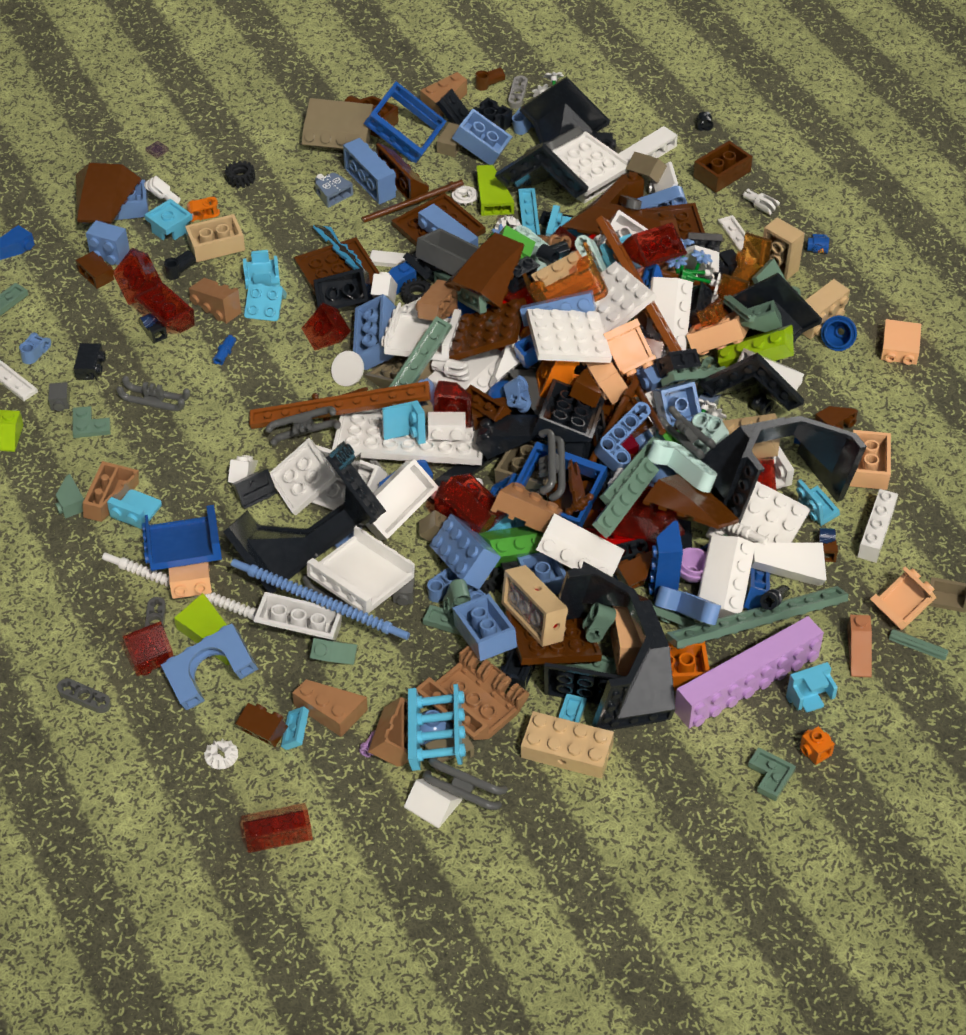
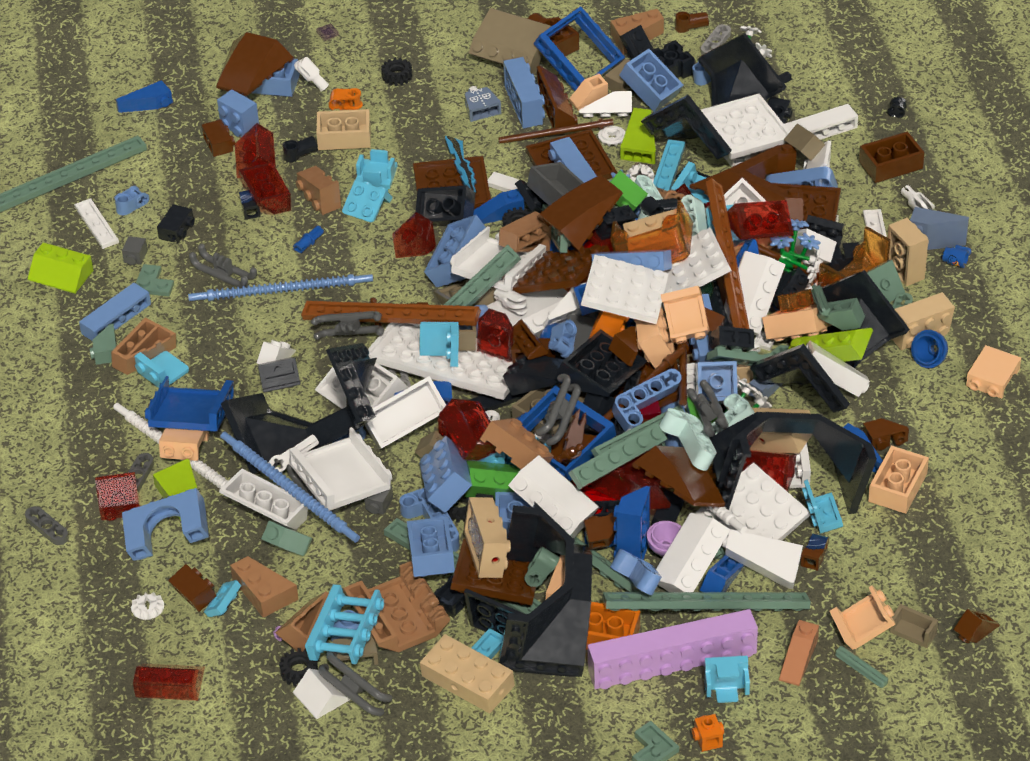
camera: 20 degrees right, 5 degrees down
medium azure panel [145,199,193,240] -> none
white plate [270,438,338,515] -> none
white piece [331,351,364,387] -> none
white brick [371,272,398,305] -> none
white brick [428,412,466,440] -> none
sand green piece [443,579,471,614] -> none
dark grey beam [526,125,583,152] -> none
dark grey beam [619,195,642,210] -> none
black wheel [751,393,774,415] -> none
black pin [760,585,790,610] -> none
white brick [858,489,898,563] -> none
none -> medium blue brick [79,283,151,341]
none -> medium blue hose [188,274,373,301]
none -> white connector [268,435,319,472]
none -> black tyre [279,648,318,687]
none -> light nougat slope [569,74,608,111]
none -> white slope [579,91,632,118]
none -> sand blue slope [910,207,969,250]

